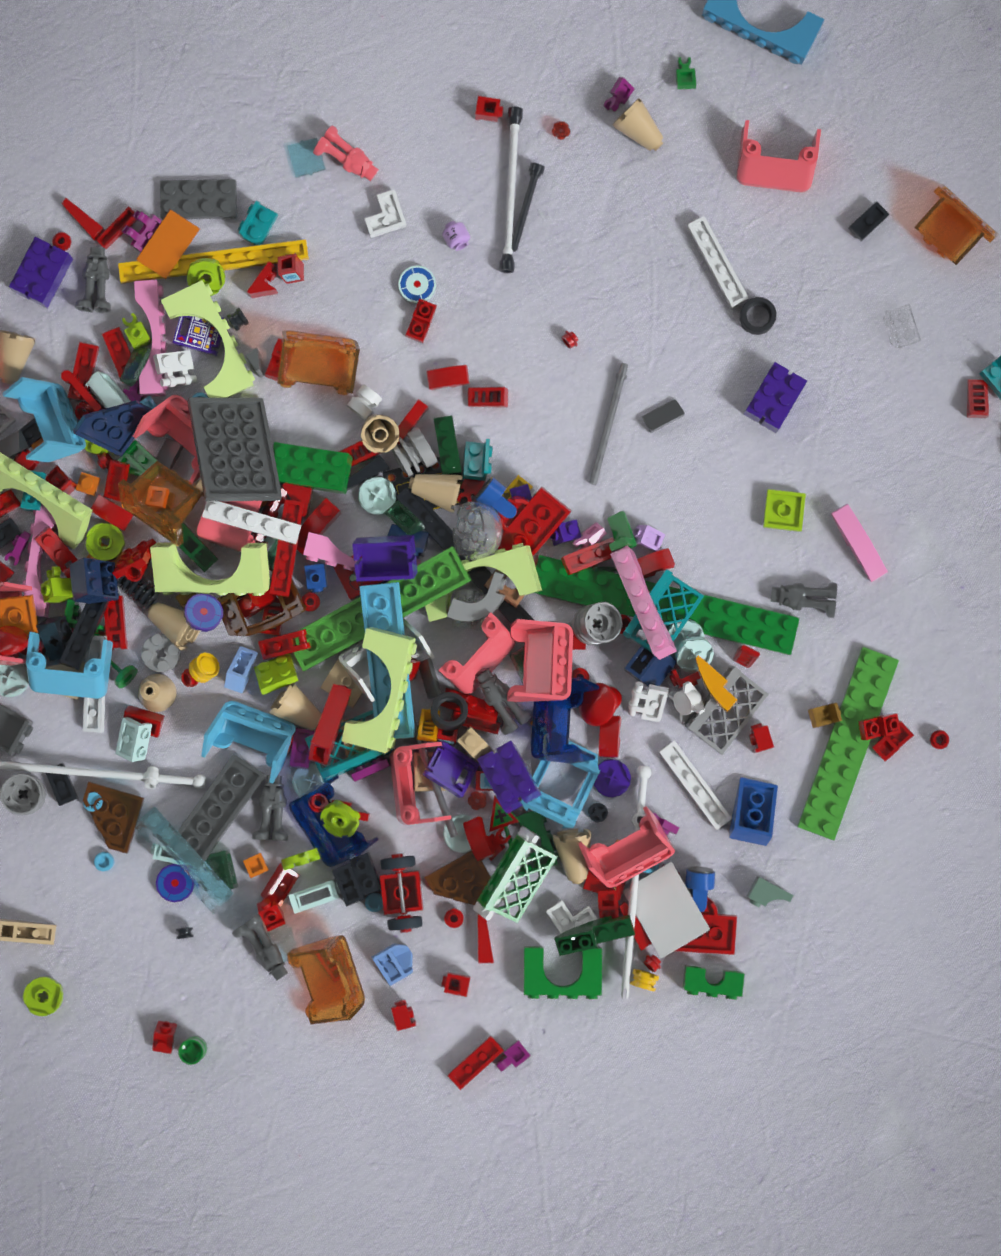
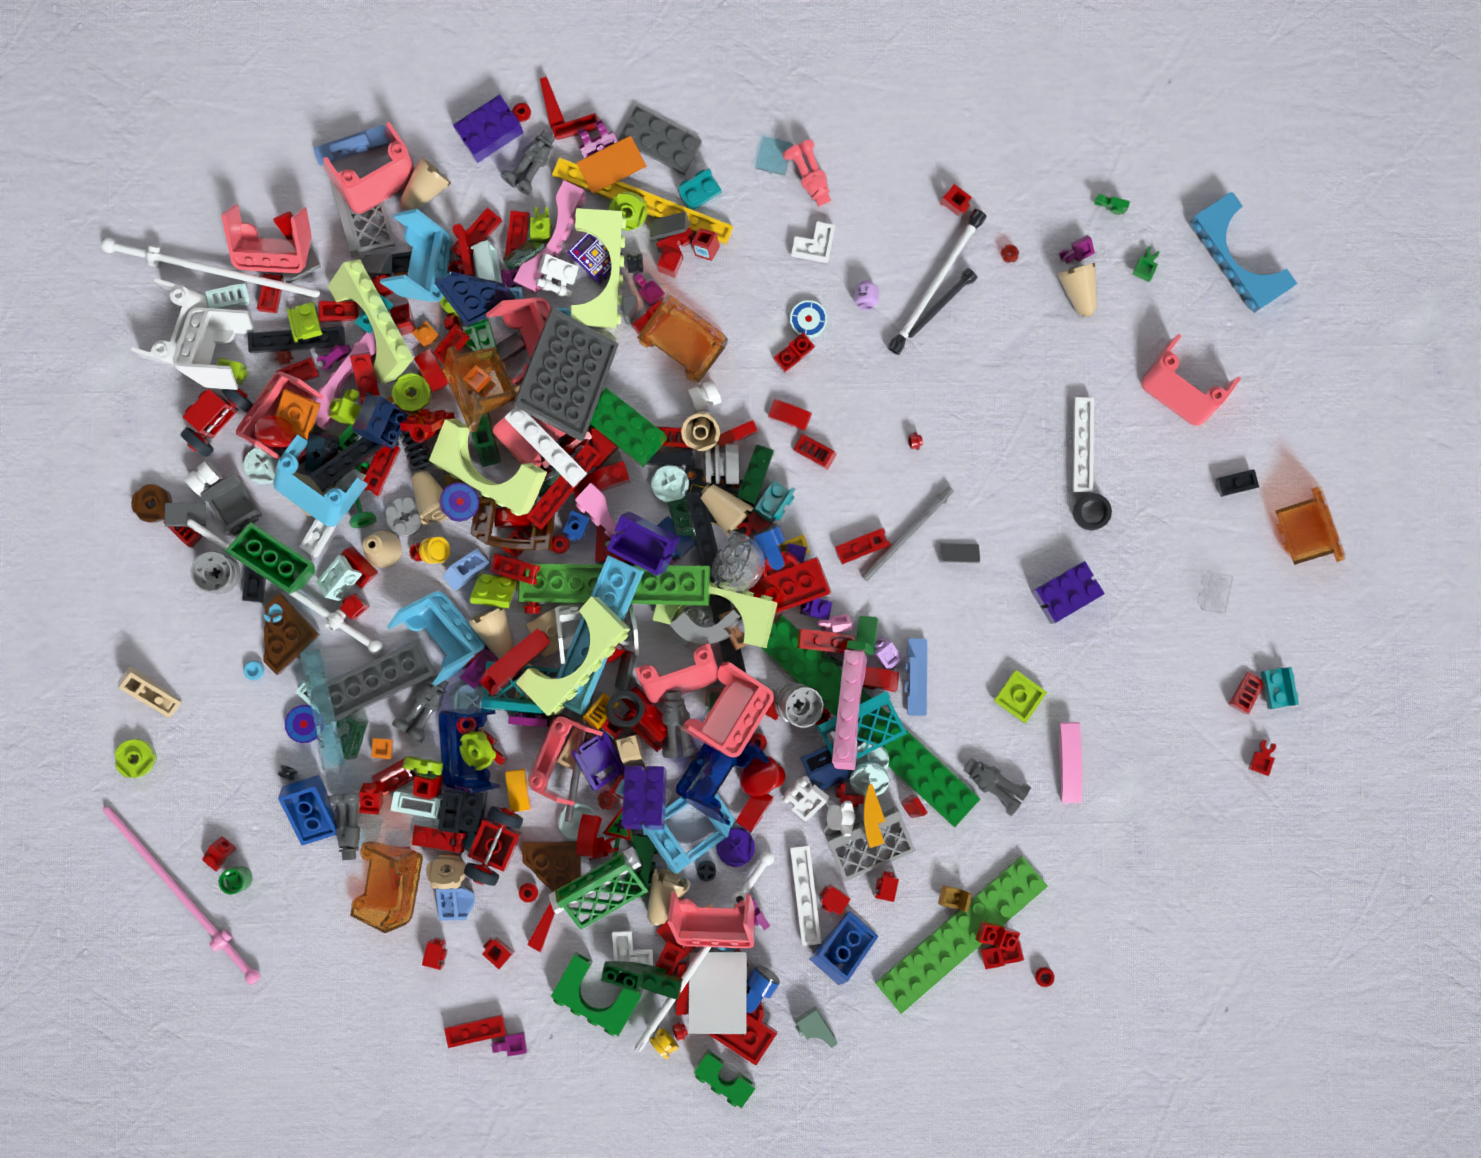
camera: 25 degrees right, 0 degrees up
none -> bright pink bar [103,806,261,985]
none -> green slope [225,522,315,594]
none -> blue slope [278,775,337,846]
none -> red brick [340,593,370,620]
none -> red plate [411,825,467,853]
none -> red brick [412,771,443,799]
none -> tan plate [426,854,466,889]
none -> light orange slope [505,768,531,812]
none -> red plate [522,602,541,614]
none -> magenta plate [633,273,665,307]
none -> dark grey slope [650,212,690,240]
none -> red brick [657,248,682,278]
none -> red brick [819,884,851,915]
none -> red plate [834,528,891,565]
none -> medium blue bracket [904,638,927,716]
none -> green plate [1094,194,1130,215]

